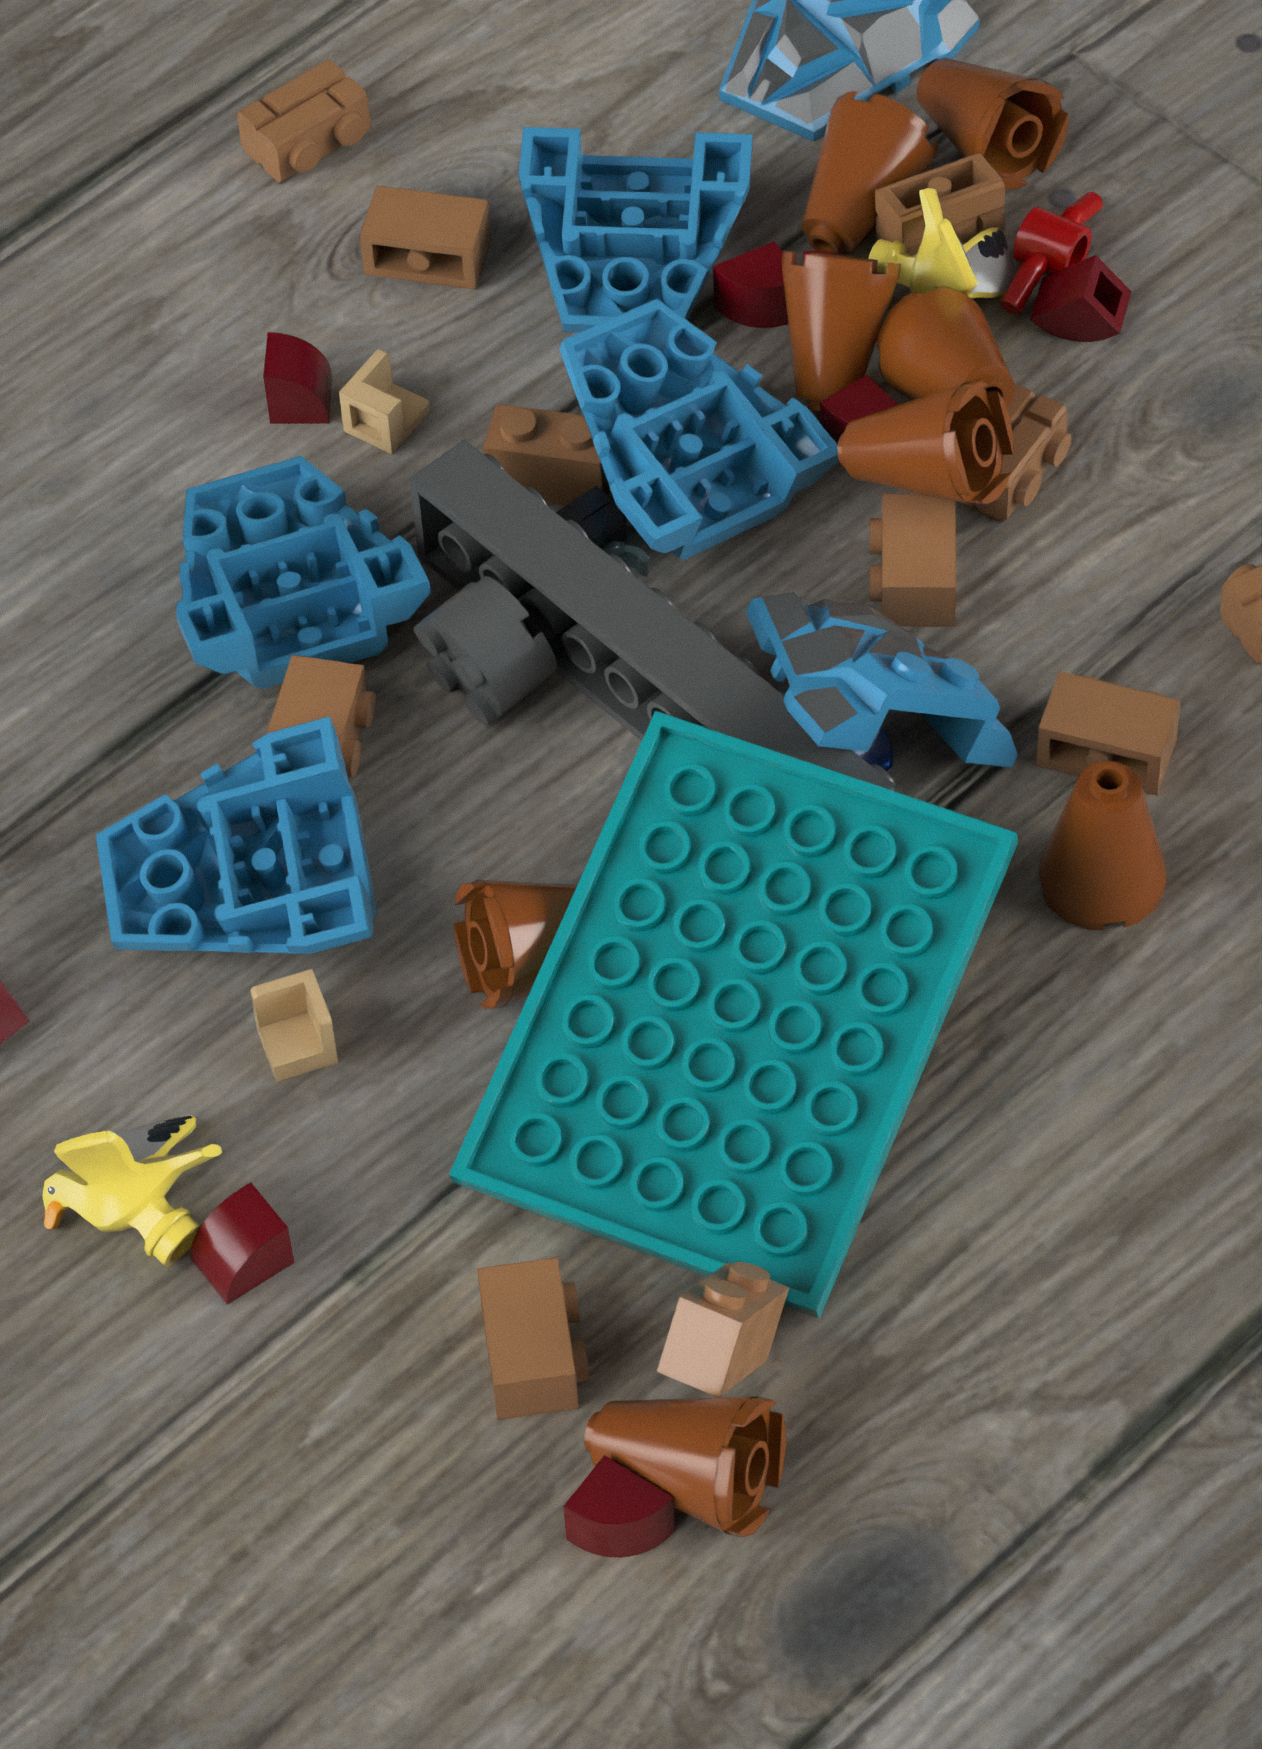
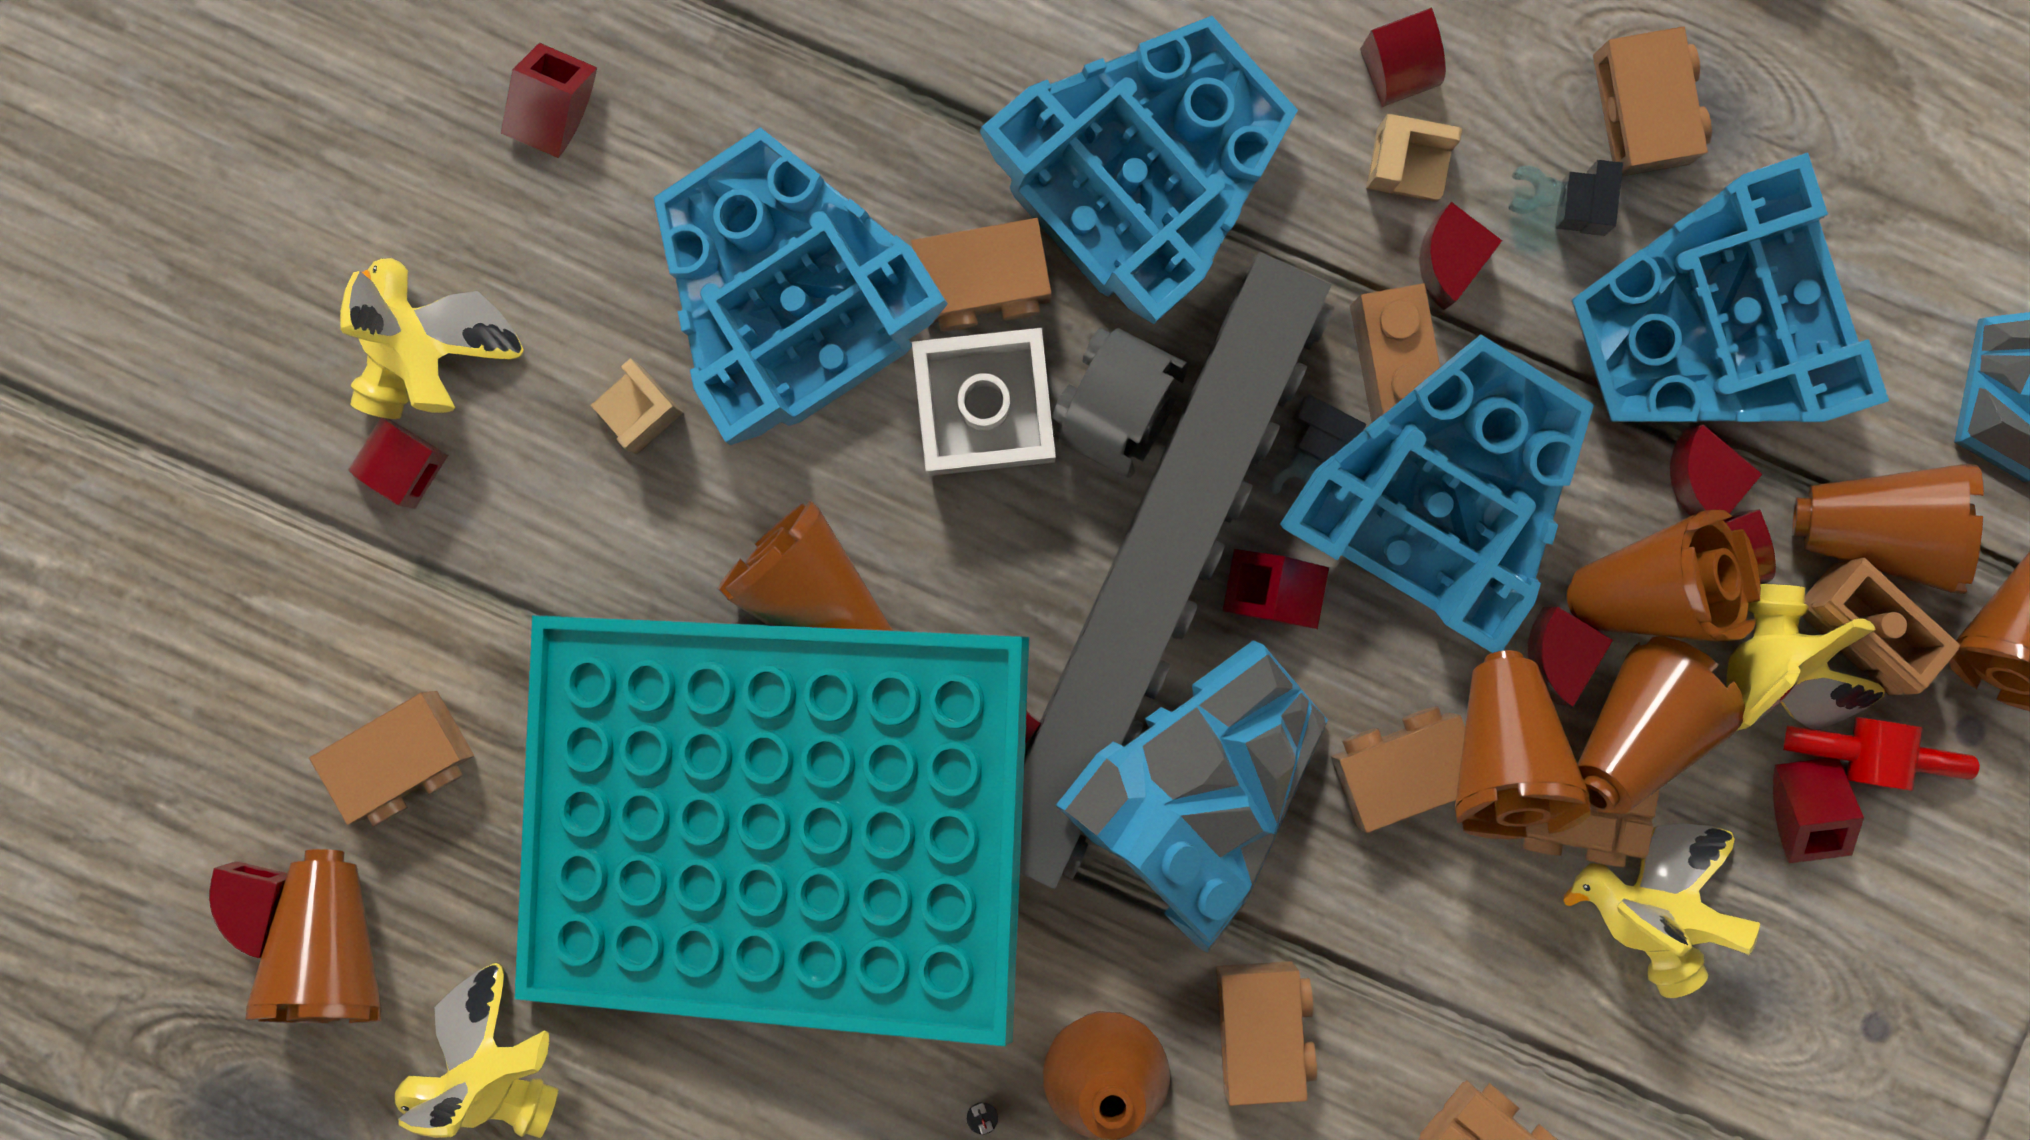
camera: 65 degrees right, 35 degrees up
medium nougat brick [657,1262,789,1397] -> none
none -> light yellow animal [395,963,558,1138]
none -> white brick [912,328,1056,476]
none -> black piece [966,1102,998,1135]
none -> dark red brick [1223,549,1329,630]
none -> dark red brick [1419,202,1503,310]
none -> black piece [1508,160,1624,236]
none -> light yellow animal [1563,824,1760,998]

